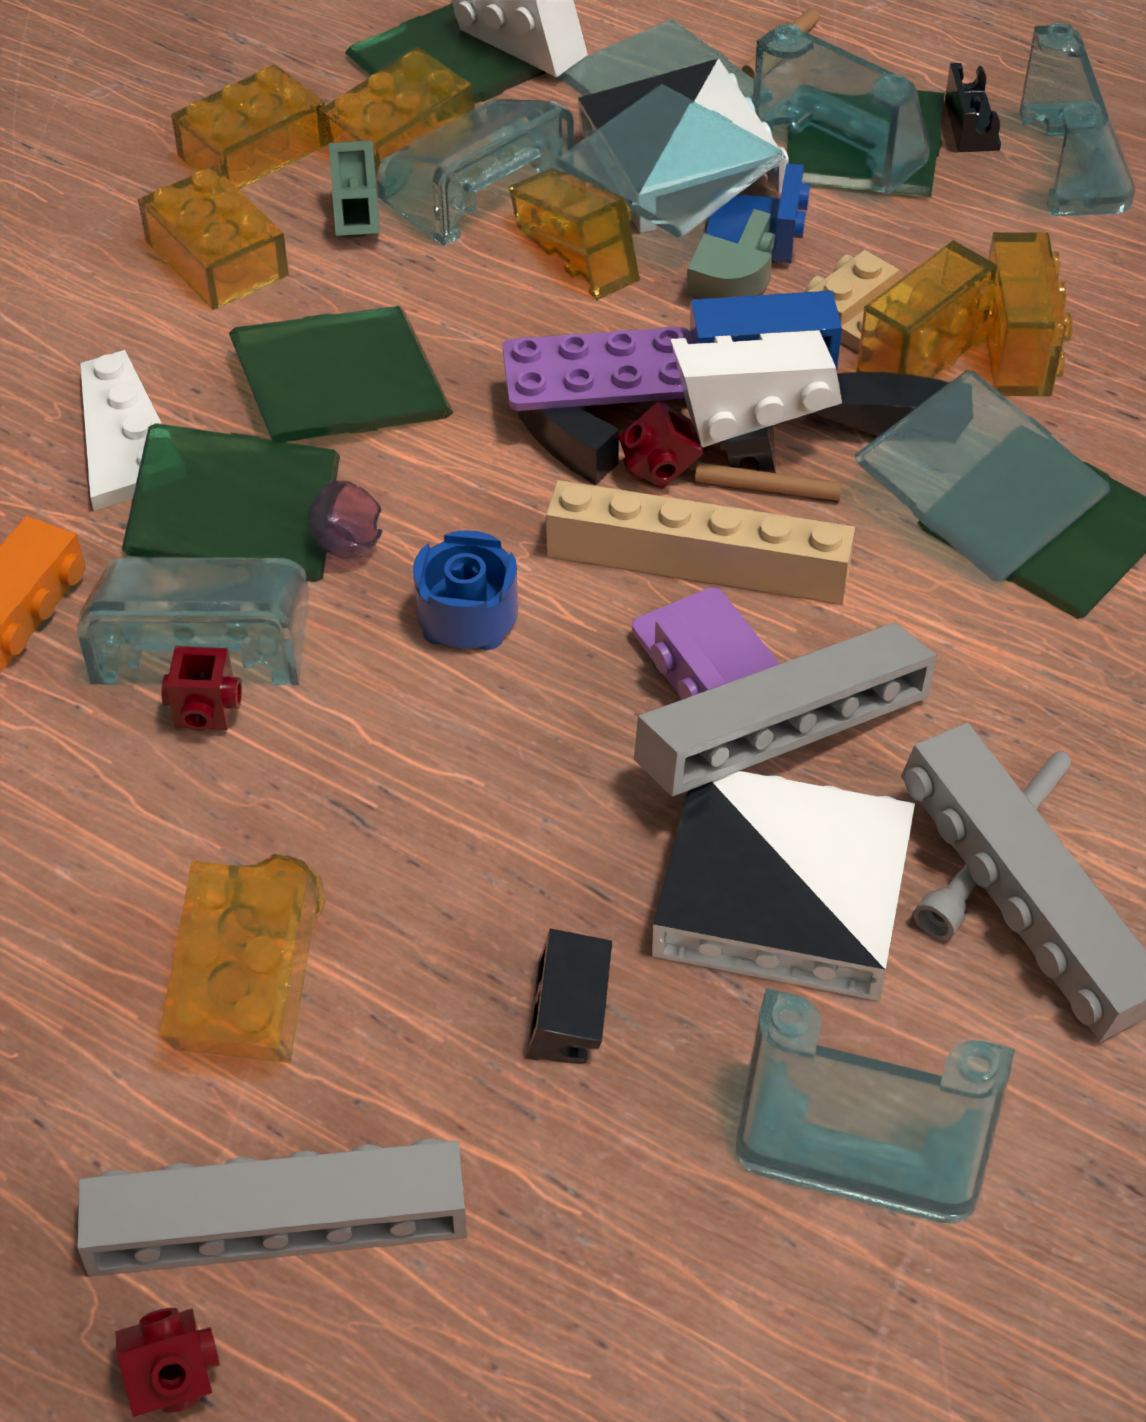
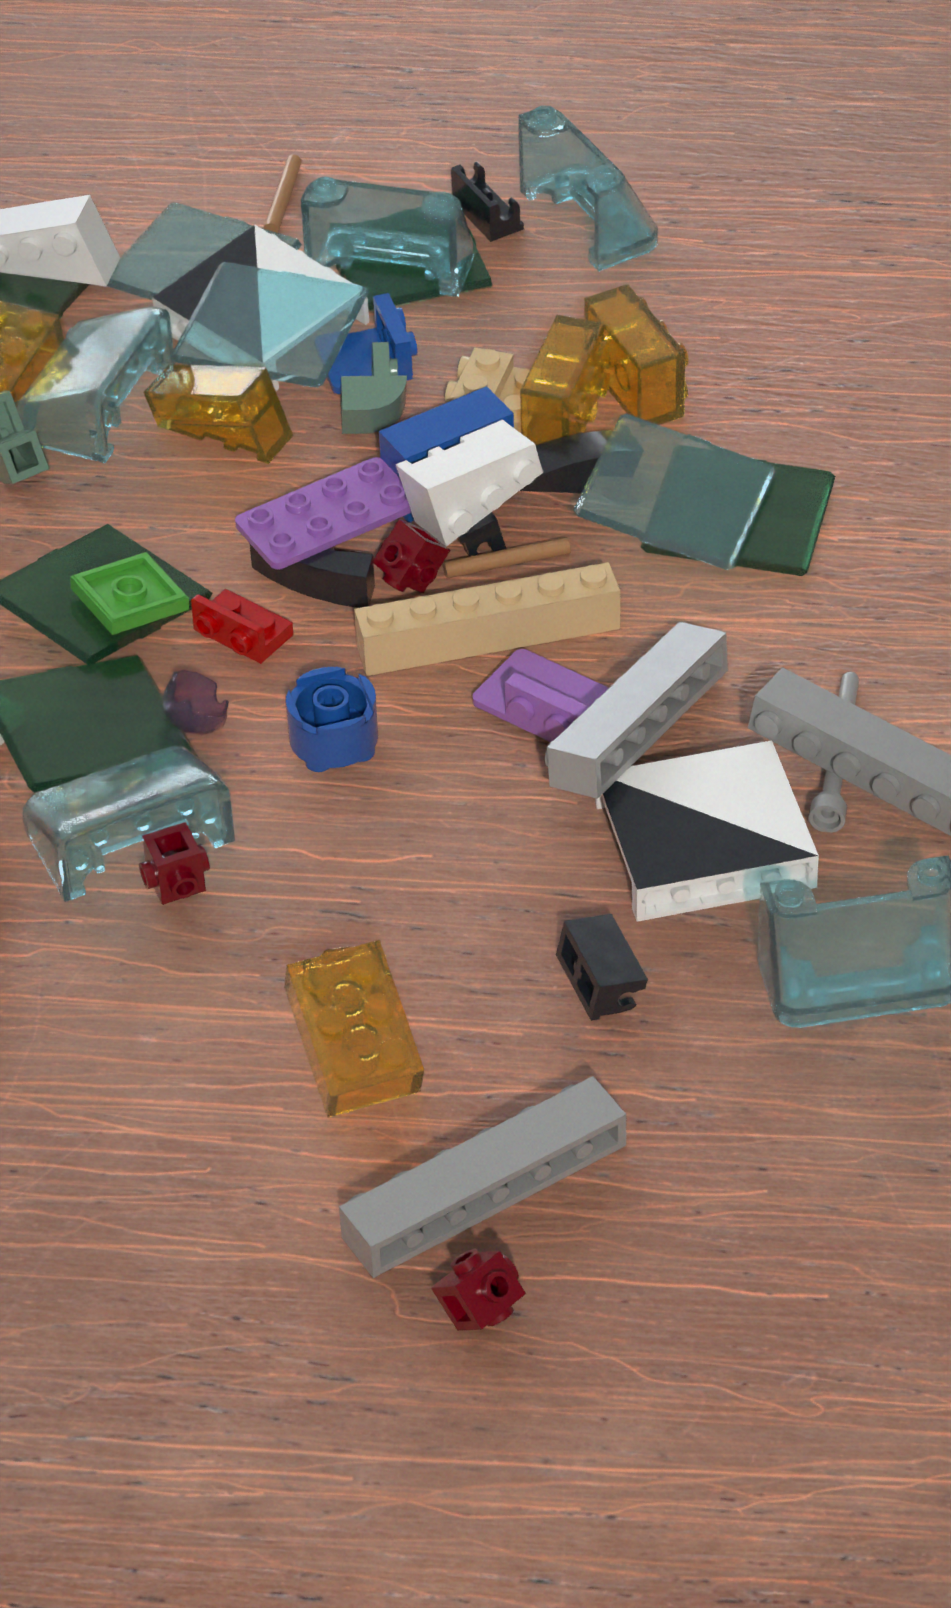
camera: 25 degrees left, 5 degrees down
none -> bright green plate [70,552,189,635]
none -> red bracket [191,589,294,664]

